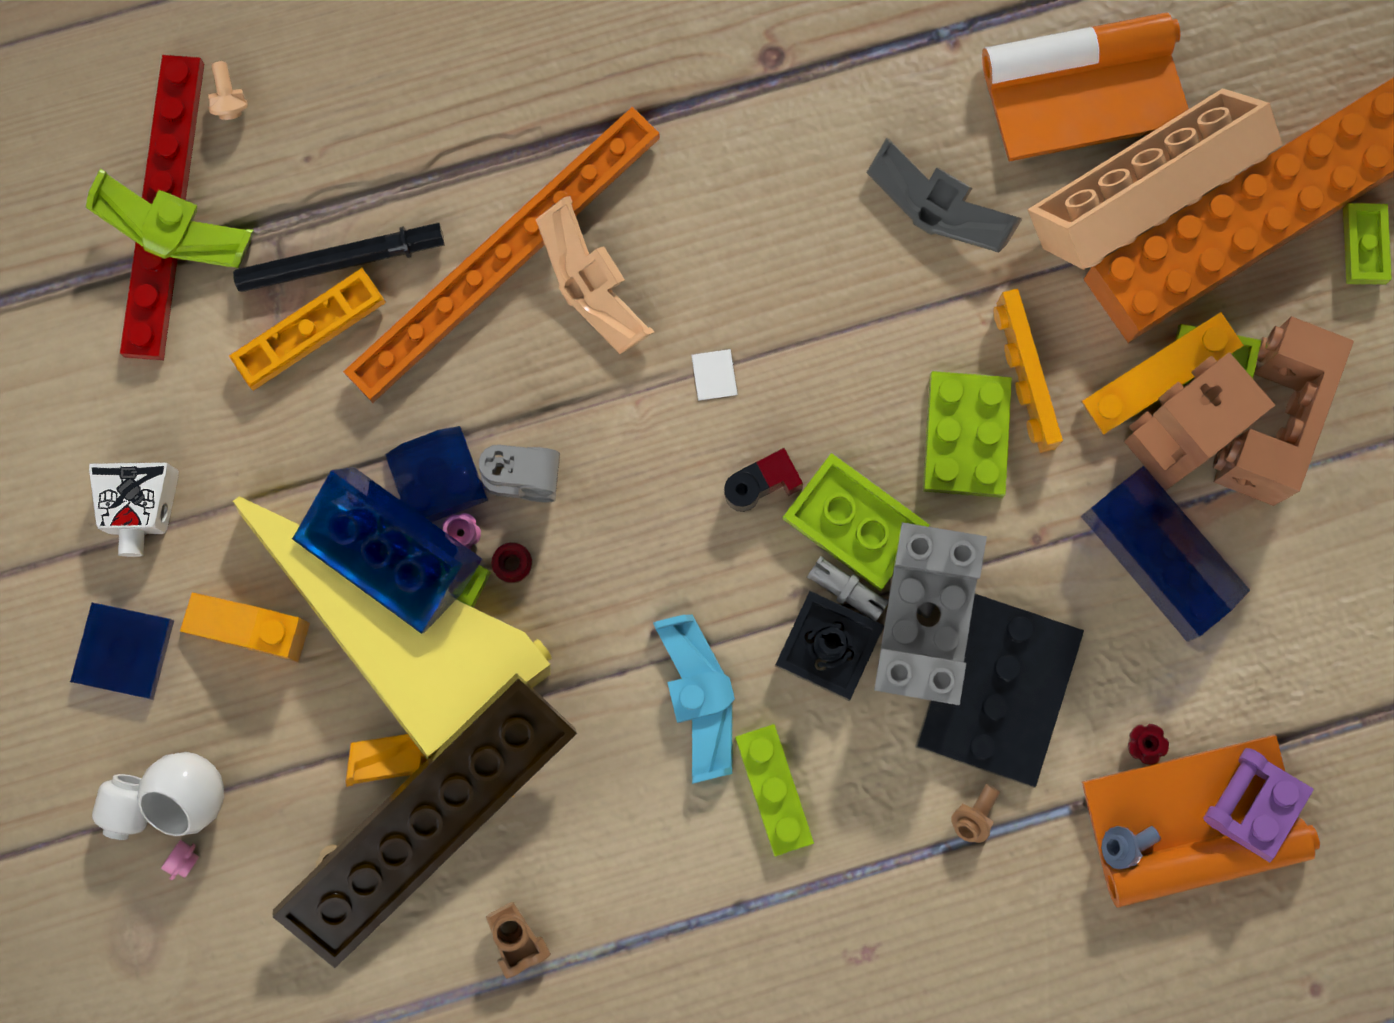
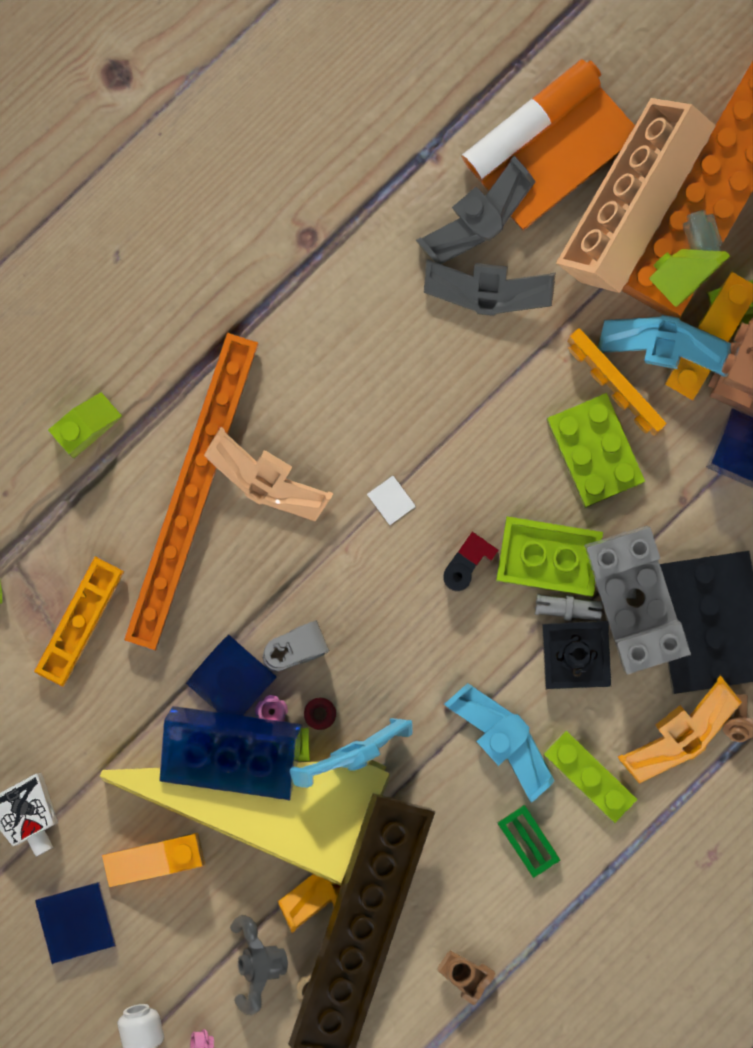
camera: 25 degrees left, 5 degrees up
white helmet [138,752,224,836] -> none
black axle [233,222,445,292] -> none
none -> lime slope [48,392,123,459]
none -> dark grey piece [230,915,288,1015]
none -> medium azure plate [290,718,412,788]
none -> dark grey plate [416,156,535,264]
none -> green tile [497,805,561,878]
none -> medium azure plate [598,315,731,377]
none -> light orange plate [618,675,742,784]
none -> lime slope [649,249,730,307]
none -> clear light blue brick [682,210,723,251]

